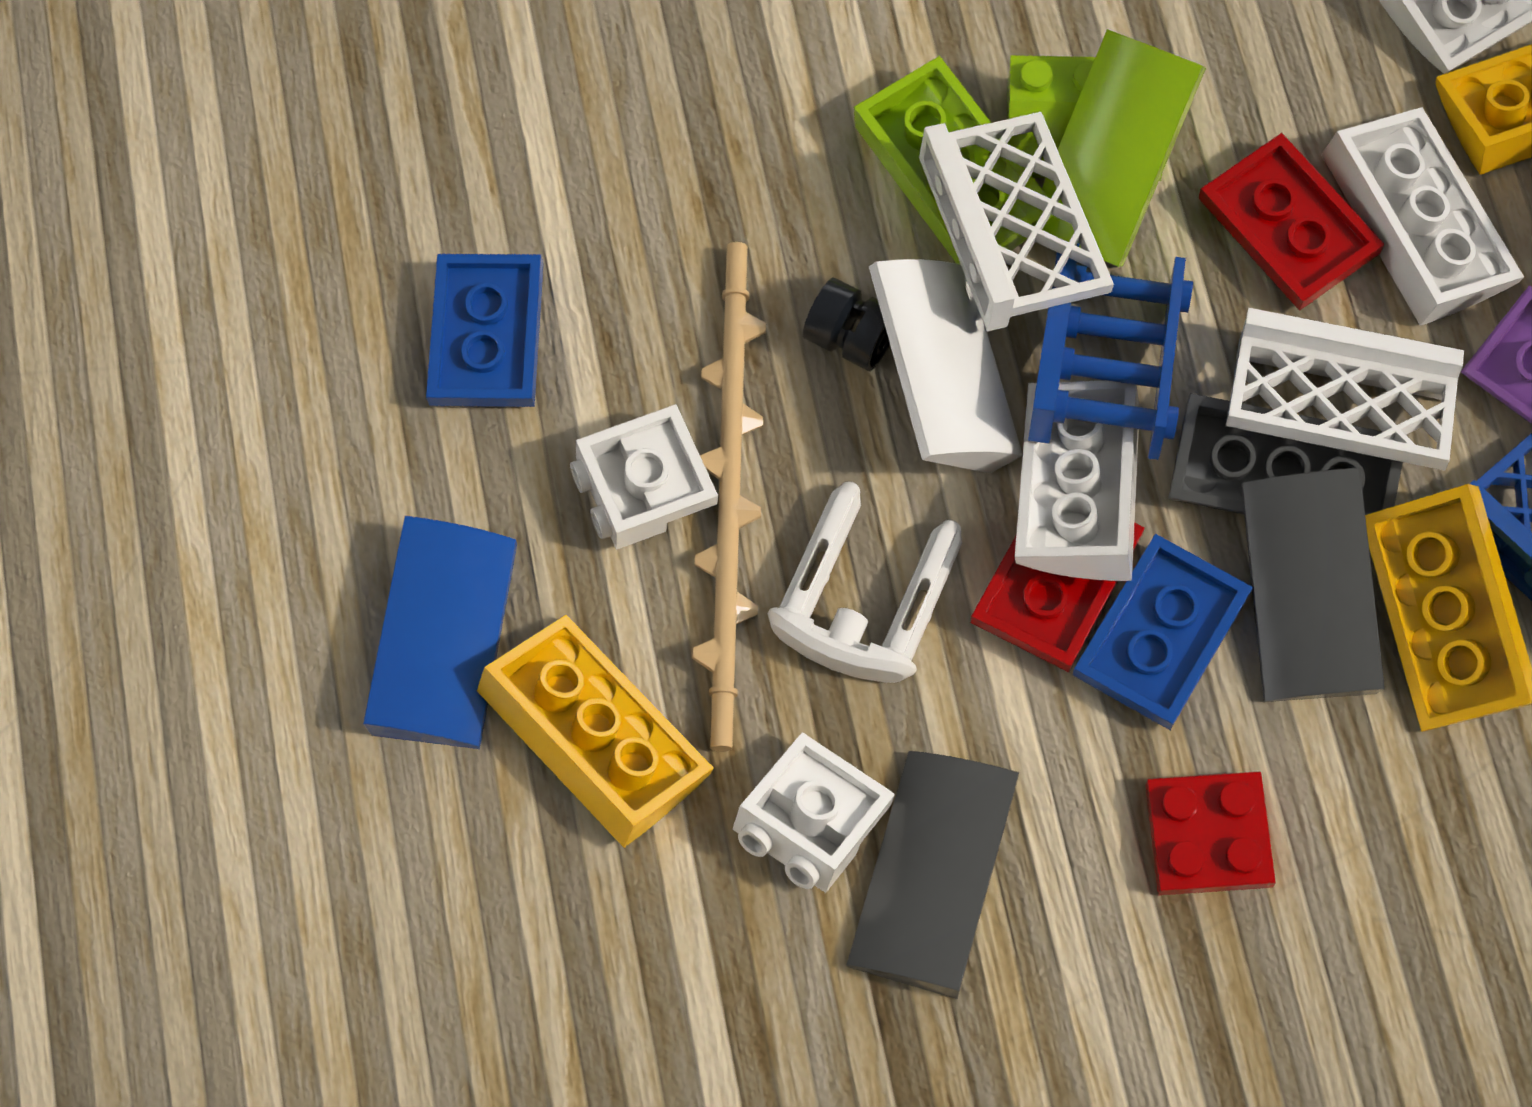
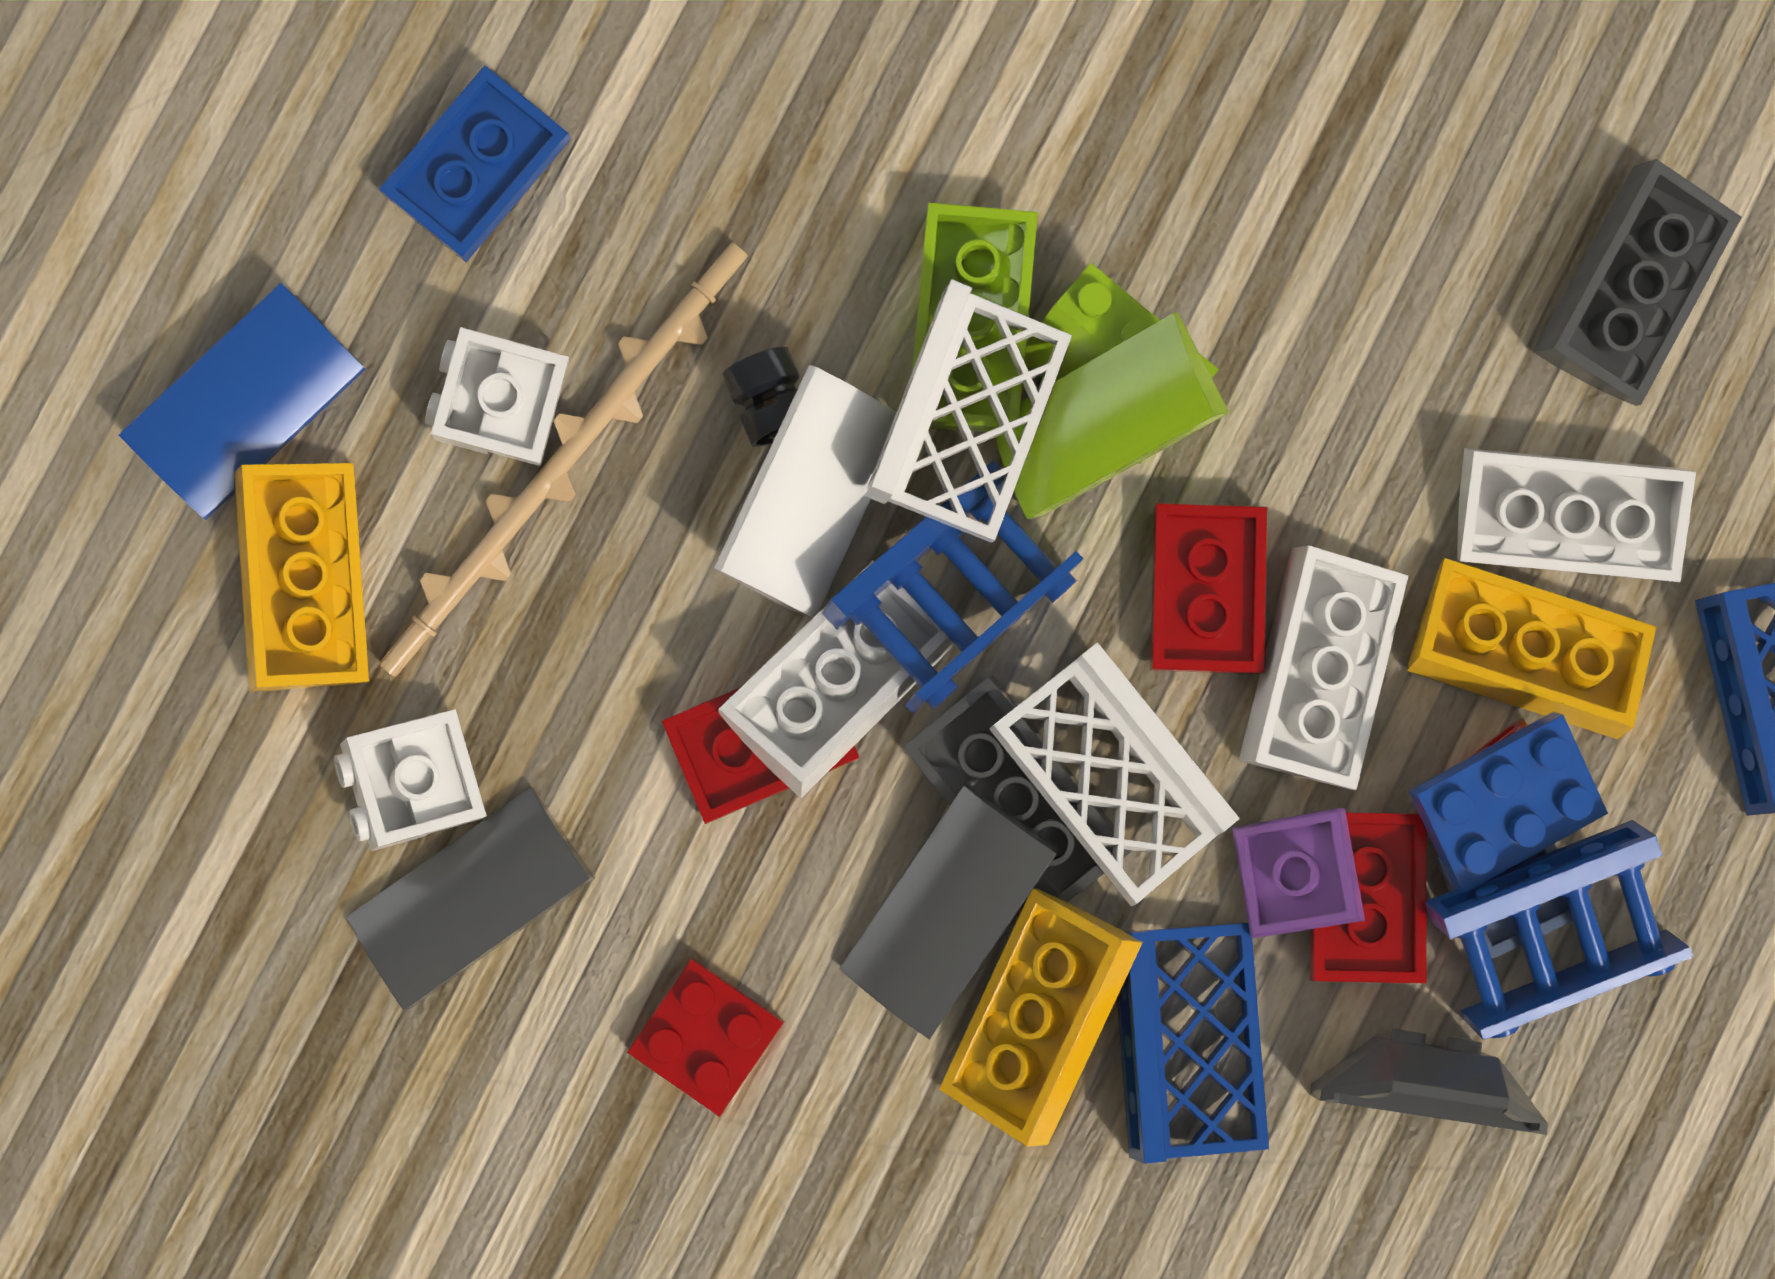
camera: 30 degrees right, 15 degrees up
white piece [767,481,962,683] -> none
blue plate [1072,534,1253,730] -> none

